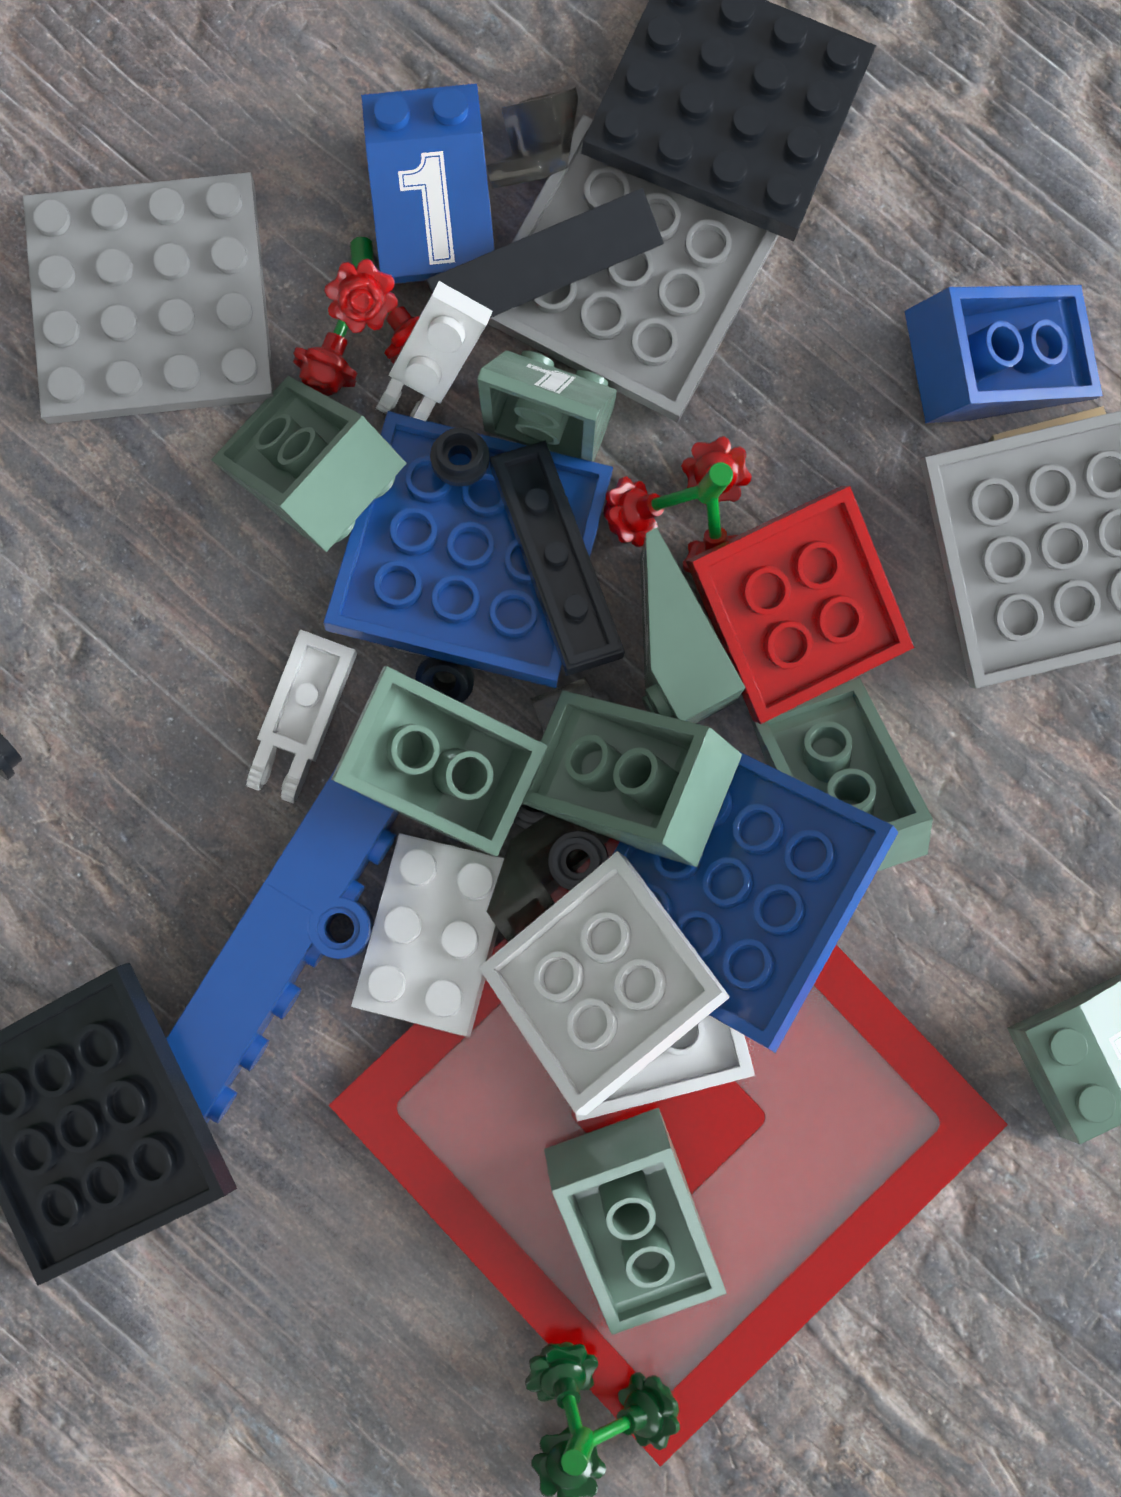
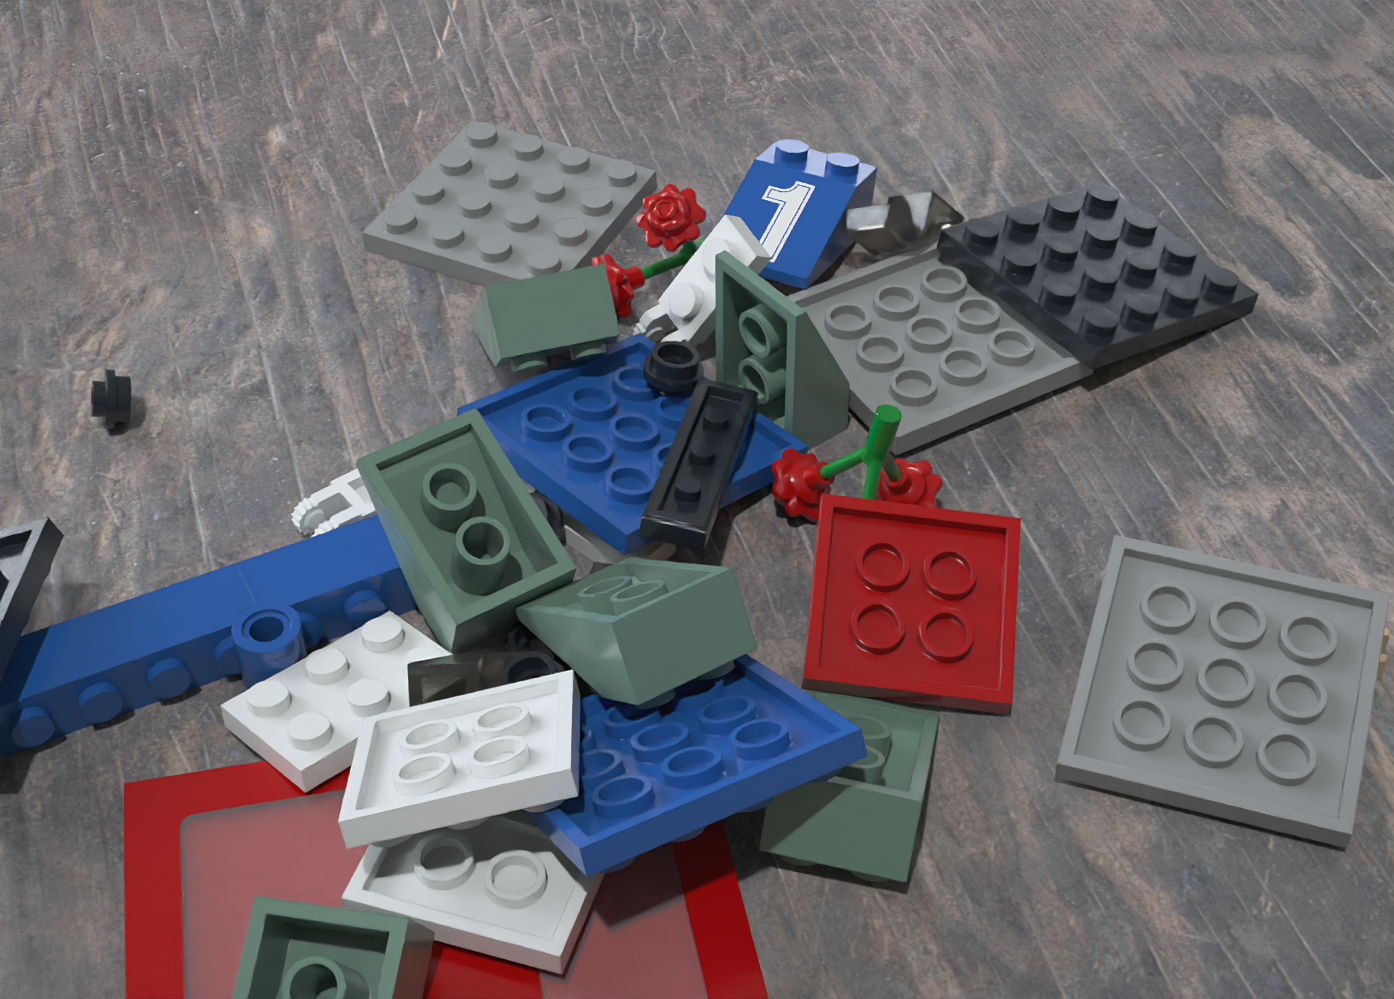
camera: 35 degrees right, 40 degrees down
black tile [426,188,664,318] -> none
sand green slope [640,528,745,724] -> none
blue slope [904,285,1103,424] -> none

